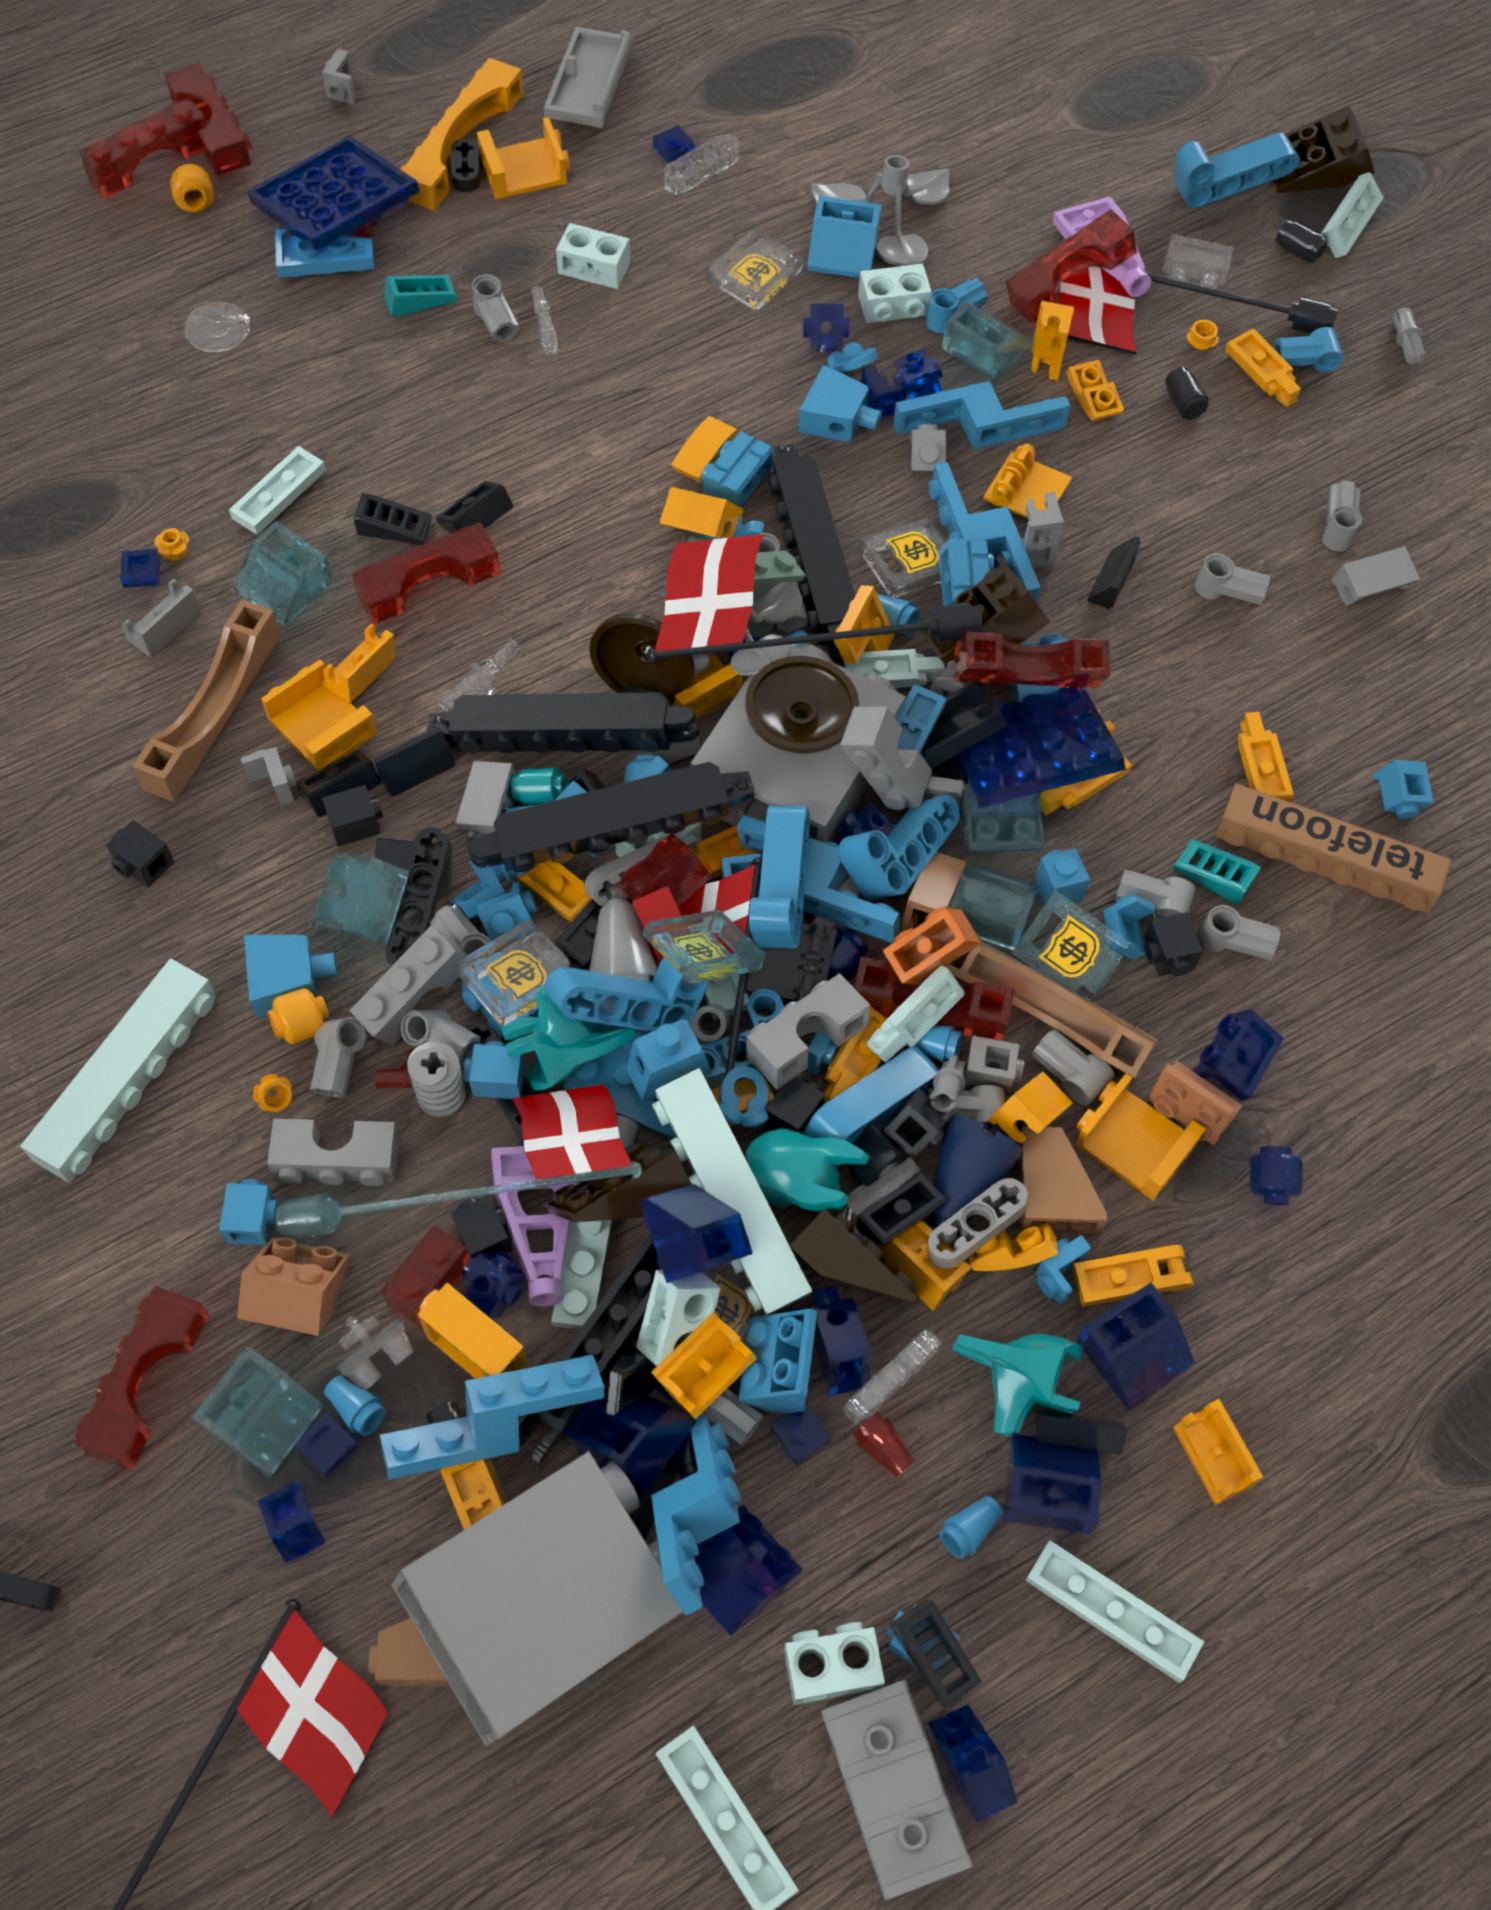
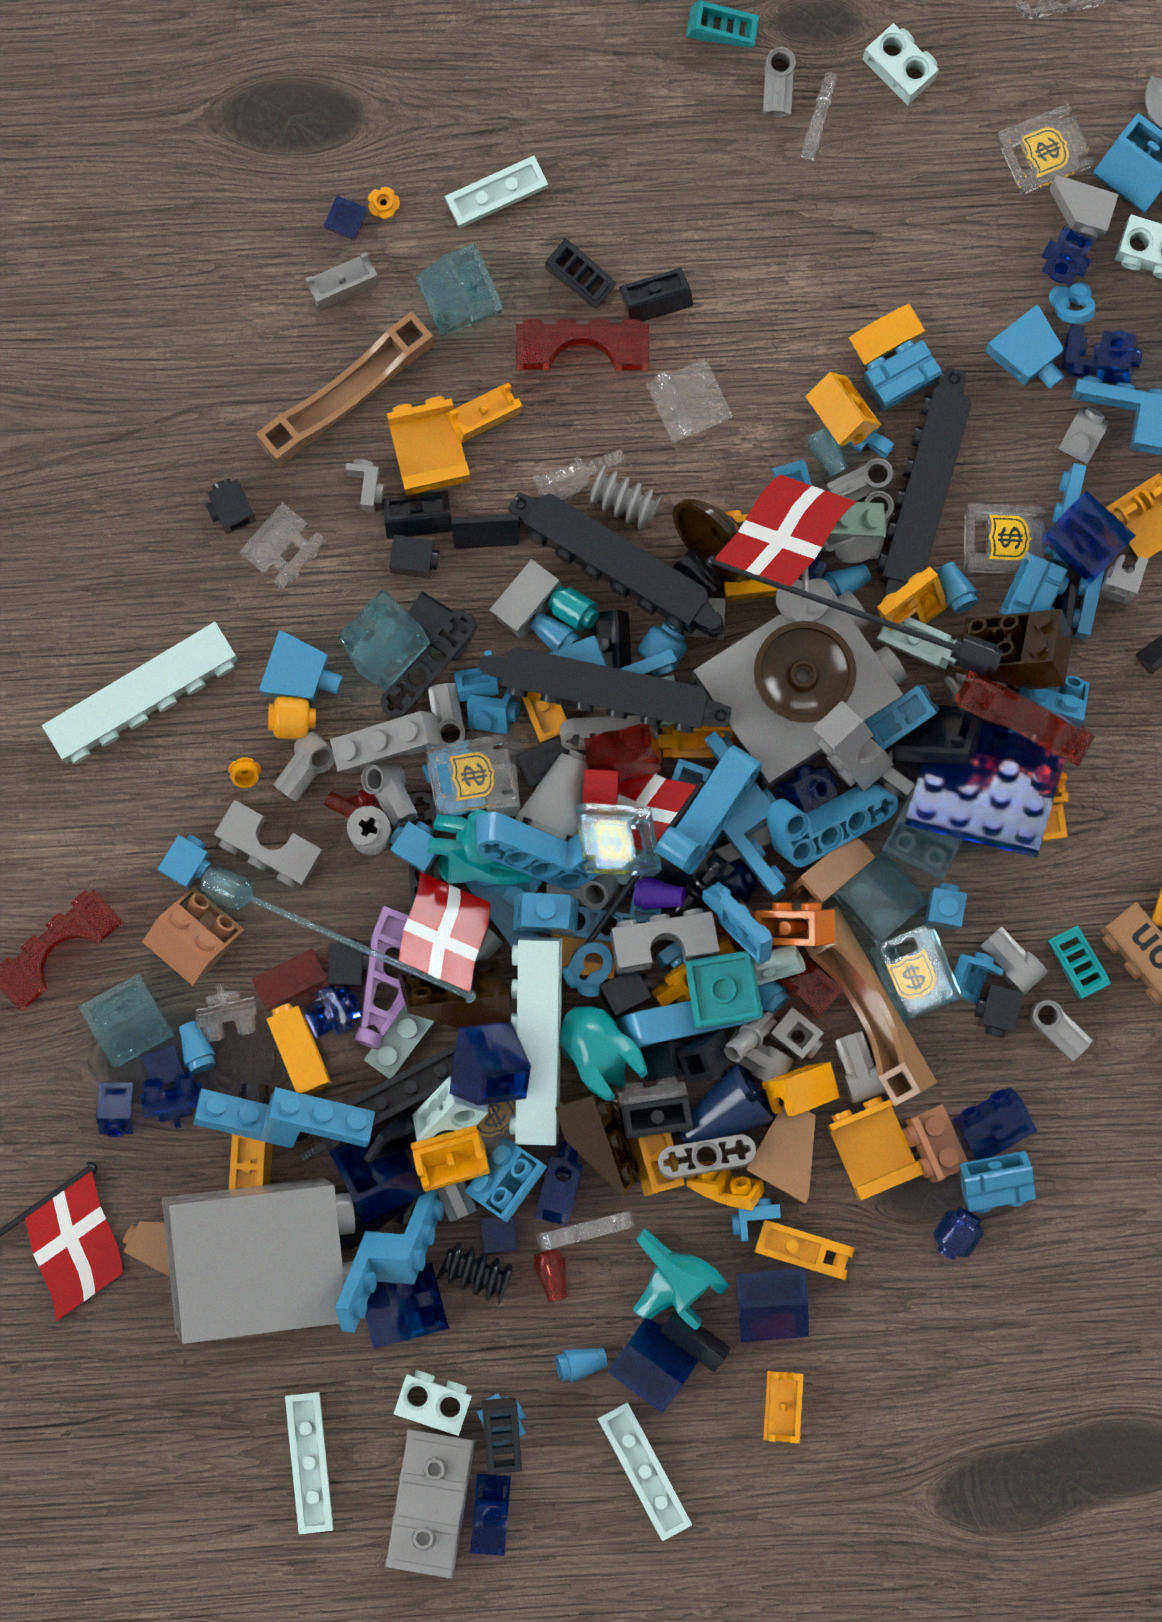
camera: 25 degrees right, 20 degrees up
none -> clear blue hips [140,1070,202,1129]
none -> clear plate [239,502,326,590]
none -> black piece [436,1241,512,1305]
none -> light grey piece [590,465,664,530]
none -> dark purple cone [634,877,686,910]
none -> clear hinge [646,358,733,444]
none -> teal tile [685,951,763,1029]
none -> dark azure hinge [702,882,773,964]
none -> dark azure brick [959,1151,1036,1213]
none -> clear blue slope [1041,491,1136,585]
none -> light grey slope [1049,175,1119,241]

